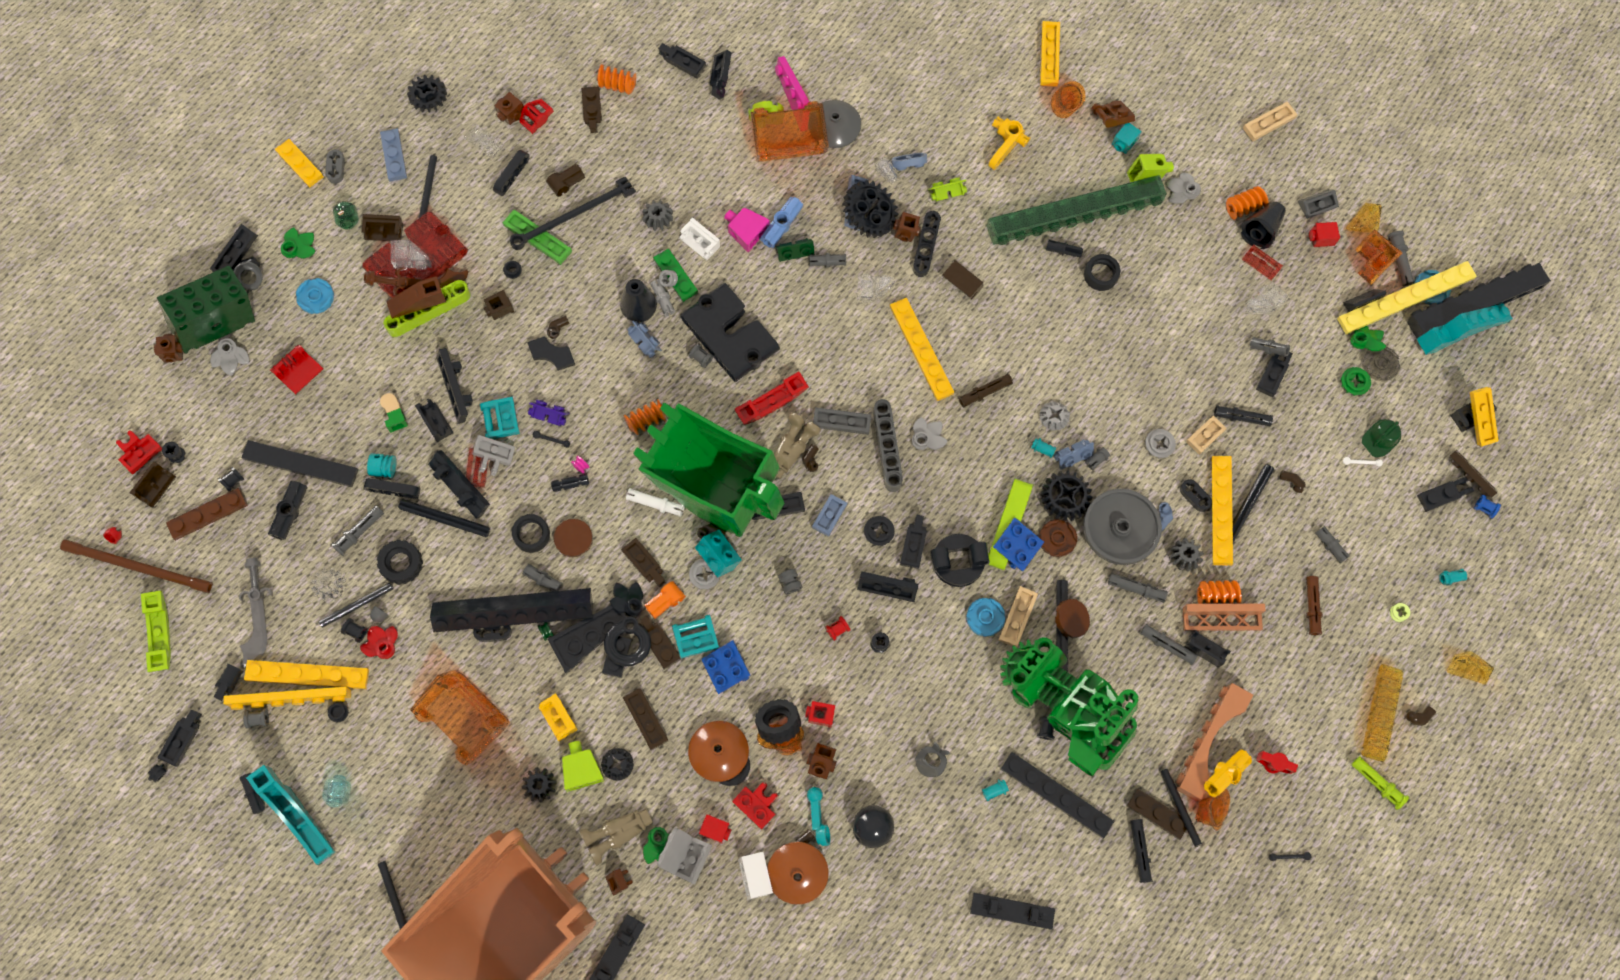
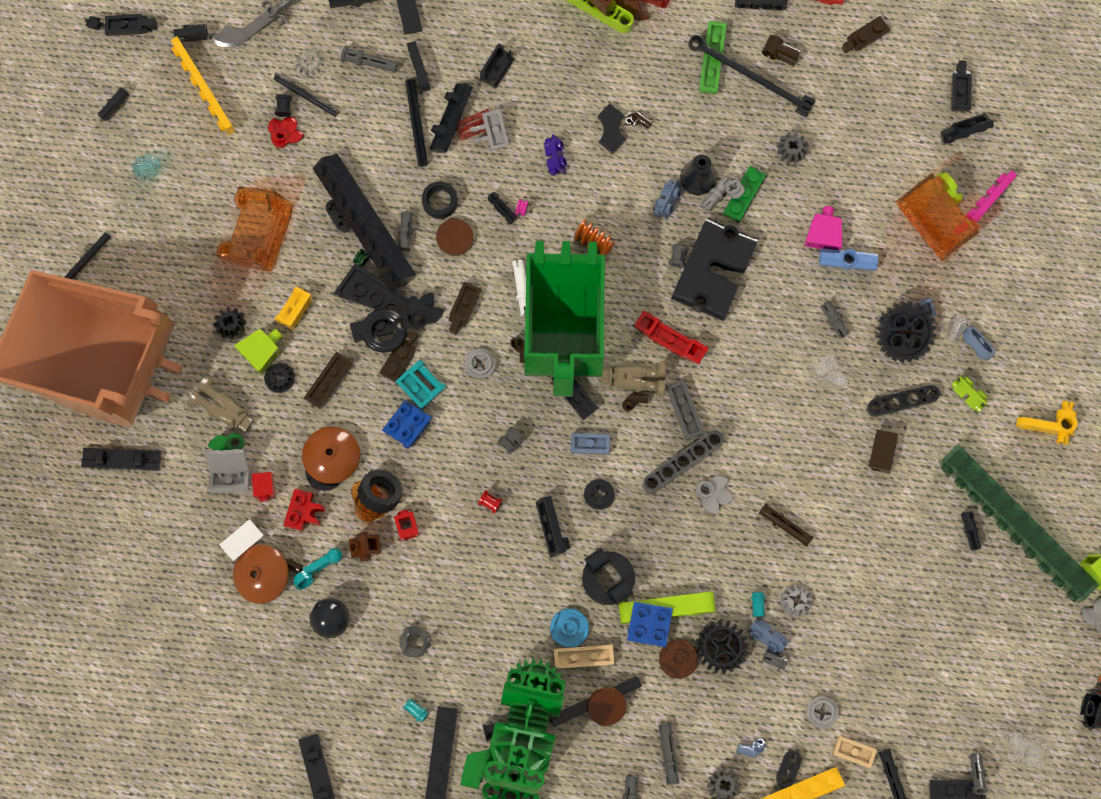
camera: 65 degrees right, 5 degrees up
dark grey bush [243,708,269,729] -> none
yellow plate [244,660,369,689] -> none
teal arch [246,765,336,865] -> none
black plate [328,702,349,723] -> none
teal piece [367,453,397,478] -> none
dark grey hinge [370,606,388,623] -> none
black tyre [377,539,423,585] -> none
leg [380,393,408,433] -> none
black hinge [436,348,473,424] -> none
teal plate [480,397,520,440] -> none
dark brown brick [483,290,514,320] -> none
black plate [503,261,522,279] -> none
black hinge [533,431,571,448] -> none
orange piece [597,64,636,95] -> none
reddish brown tile [605,868,633,896] -> none
orange piece [644,581,686,619] -> none
white hinge [680,218,720,261] -> none
teal brick [695,530,742,578] -> none
dark green hinge [776,238,815,262] -> none
dark grey dish [808,100,861,148] -> none
black bush [871,632,890,653] -> none
yellow plate [890,298,954,401] -> none
reddish brown brick [893,212,920,242] -> none
black hinge [900,515,927,569] -> none
dark grey dish [1083,489,1162,565] -> none
black tyre [1084,254,1121,291] -> none
clear red tile [1242,245,1283,281] -> none

